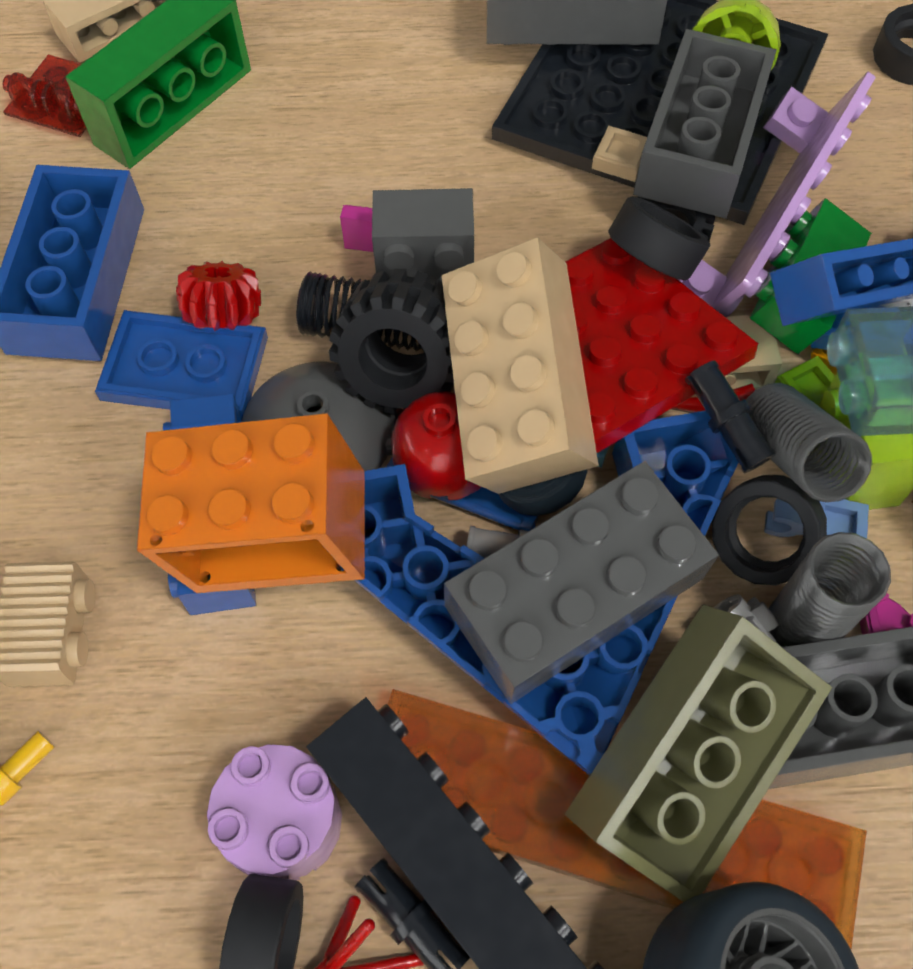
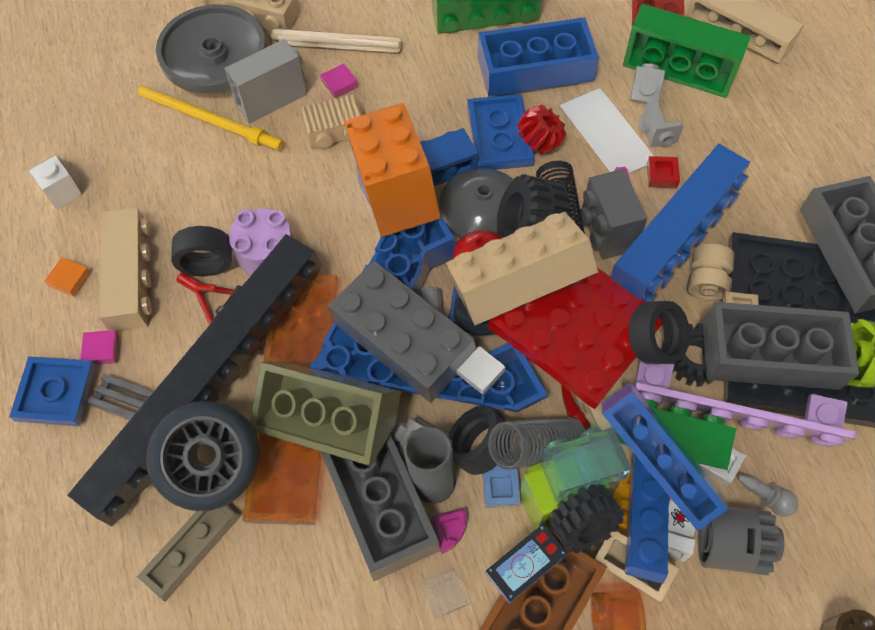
camera: 75 degrees right, 0 degrees up
black pin [685,360,776,473] -> none
none -> white tile [457,346,505,395]
none -> white sticker [560,88,654,174]
none -> blue brick [610,143,750,302]
none -> light grey bracket [630,63,665,104]
none -> light grey bracket [639,101,683,147]
none -> red plate [647,156,680,188]
none -> tan wheel [688,244,735,301]
none -> light grey bar [739,475,798,517]

